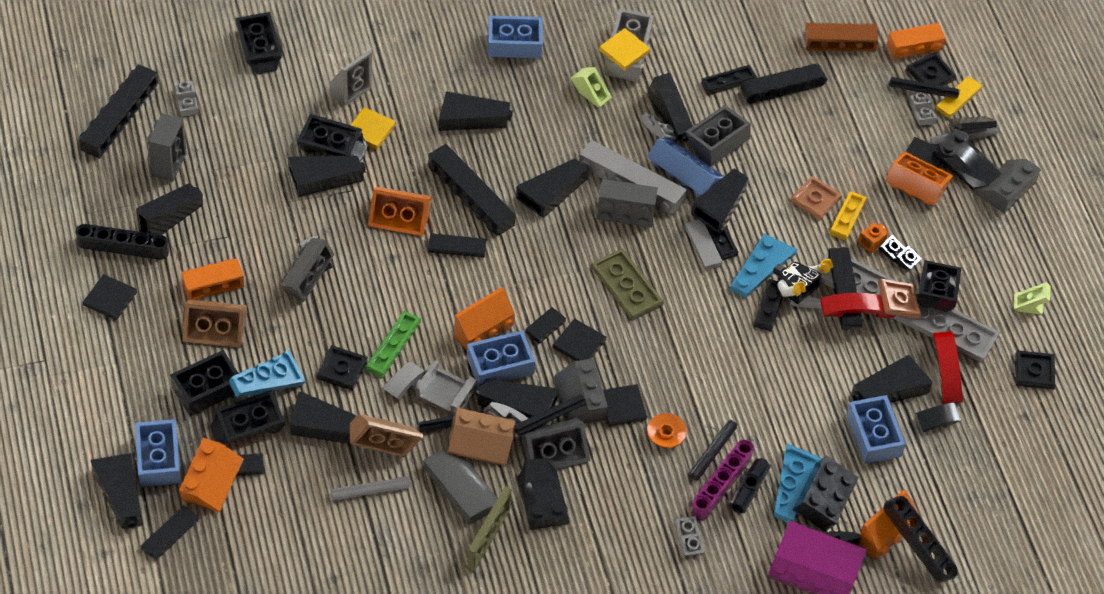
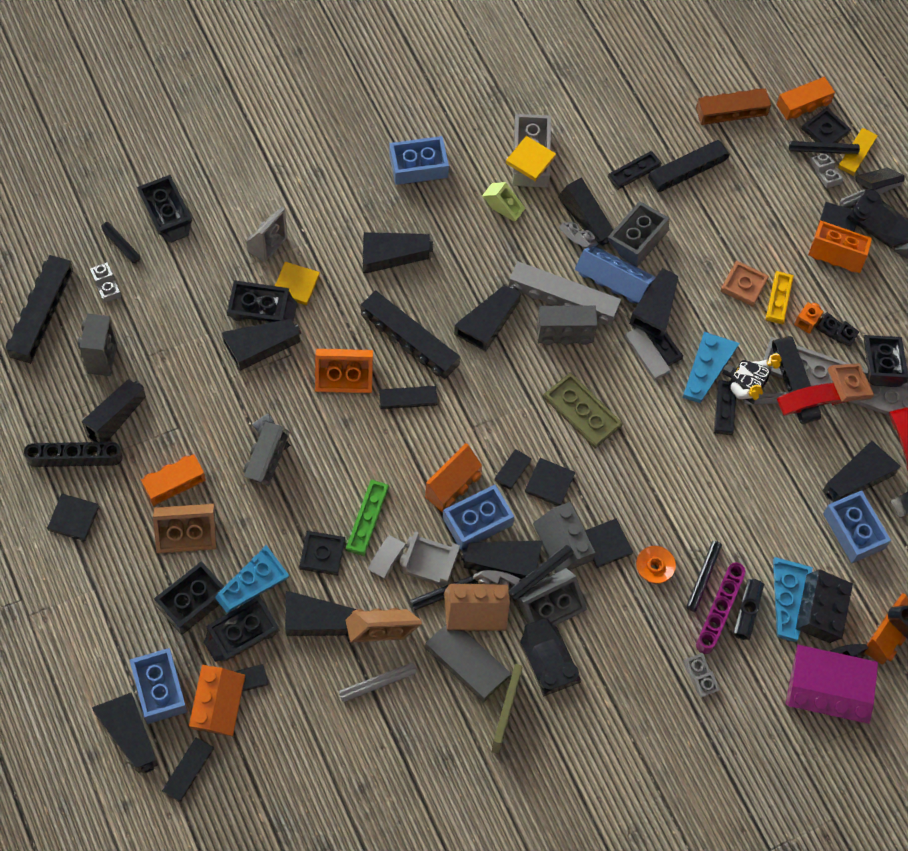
camera: 10 degrees left, 10 degrees up
none -> black axle [101,222,141,264]

